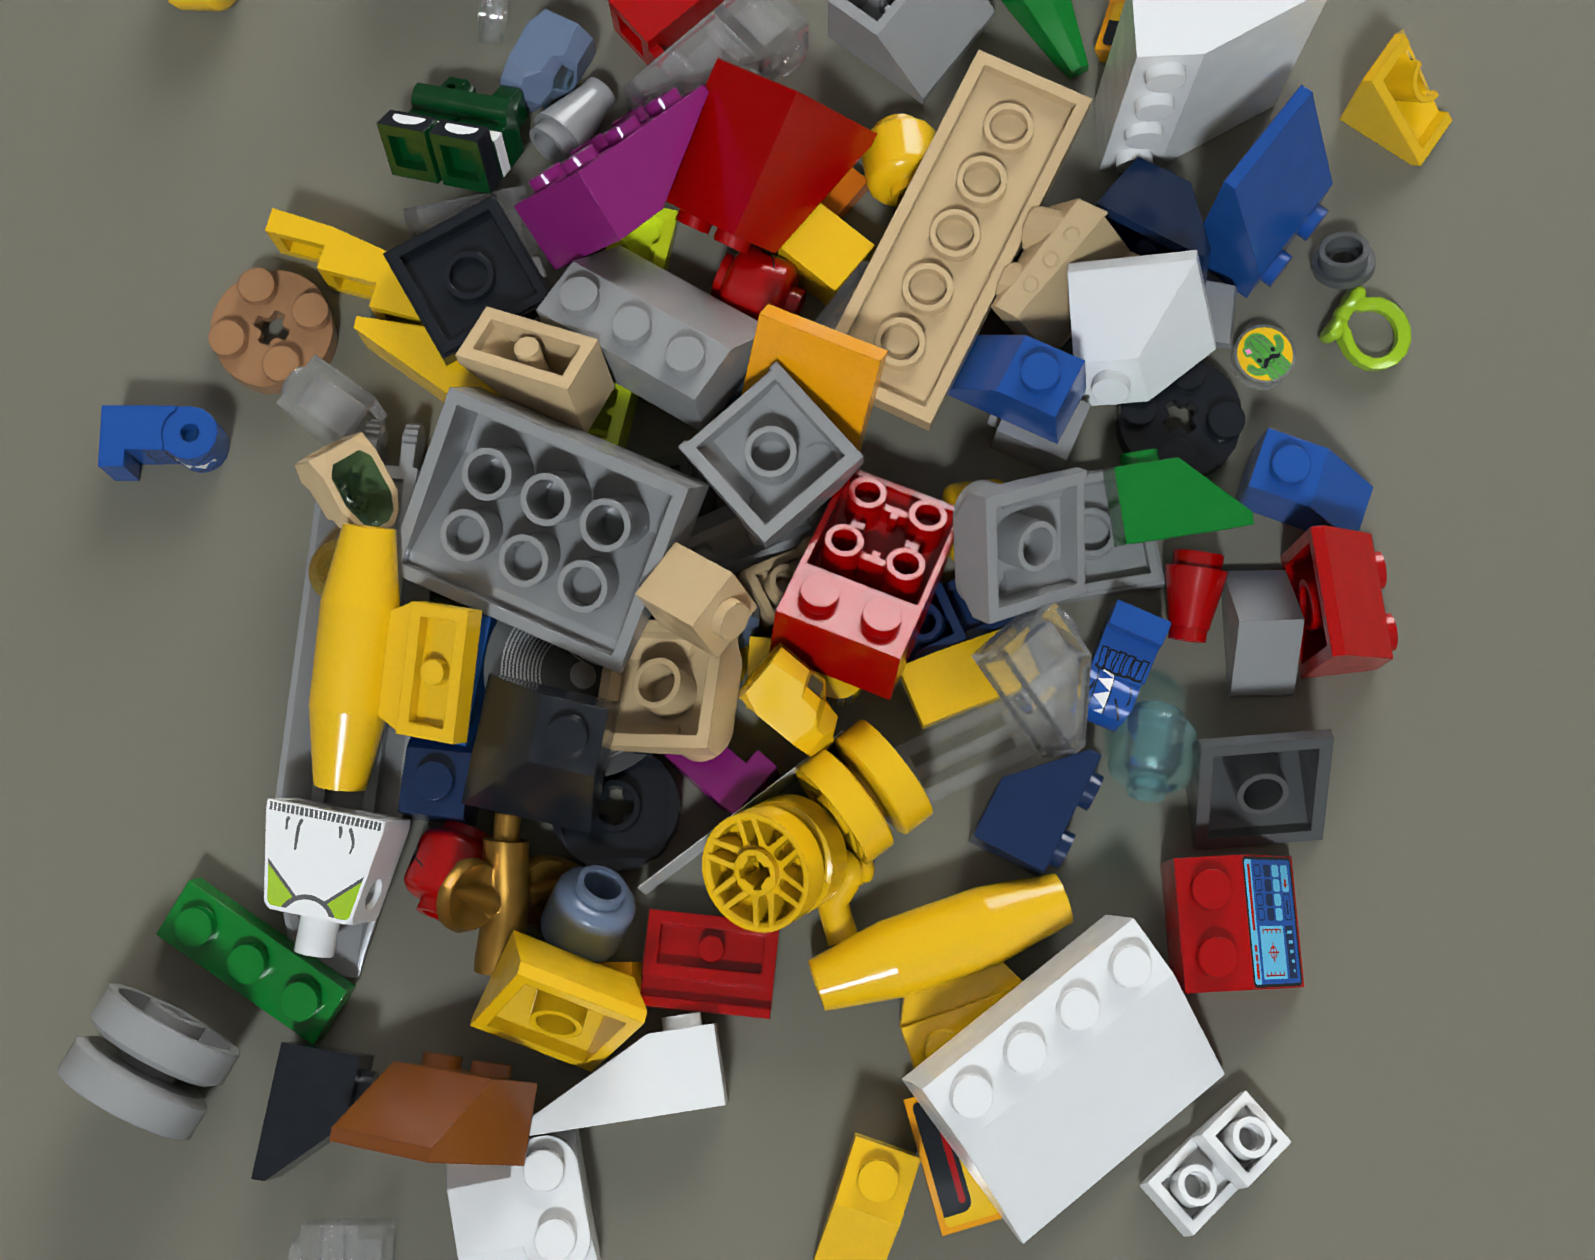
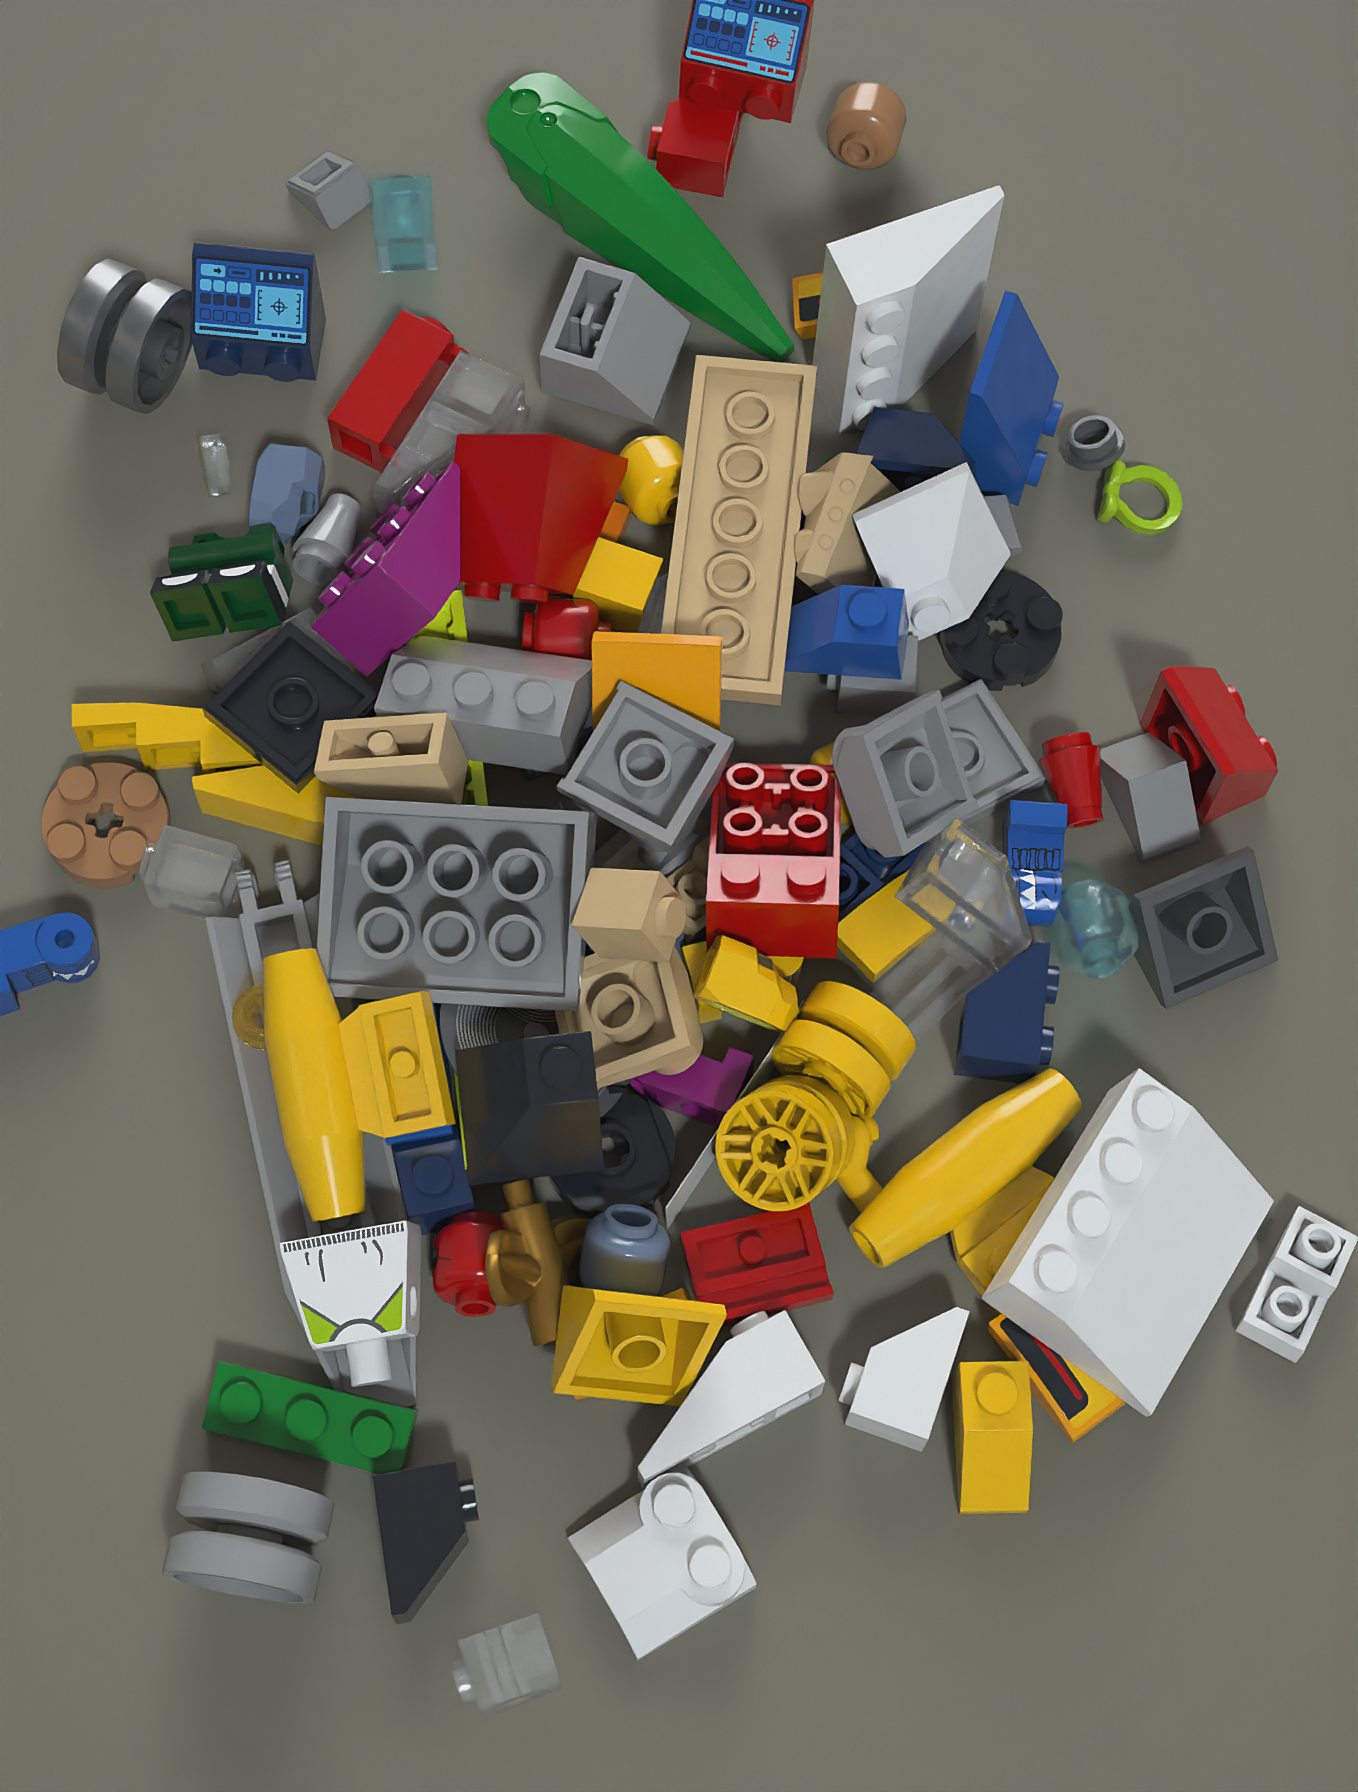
camera: 25 degrees left, 10 degrees down
rock [295,432,399,529] -> none
dark orange slope [329,1051,538,1166] -> none
green slope [1103,449,1254,547] -> none
red slope [1160,854,1304,994] -> none
tile [1230,324,1296,390] -> none
blue slope [1235,428,1373,531] -> none
yellow slope [1339,29,1453,166] -> none
none -> white slope [839,1307,970,1452]

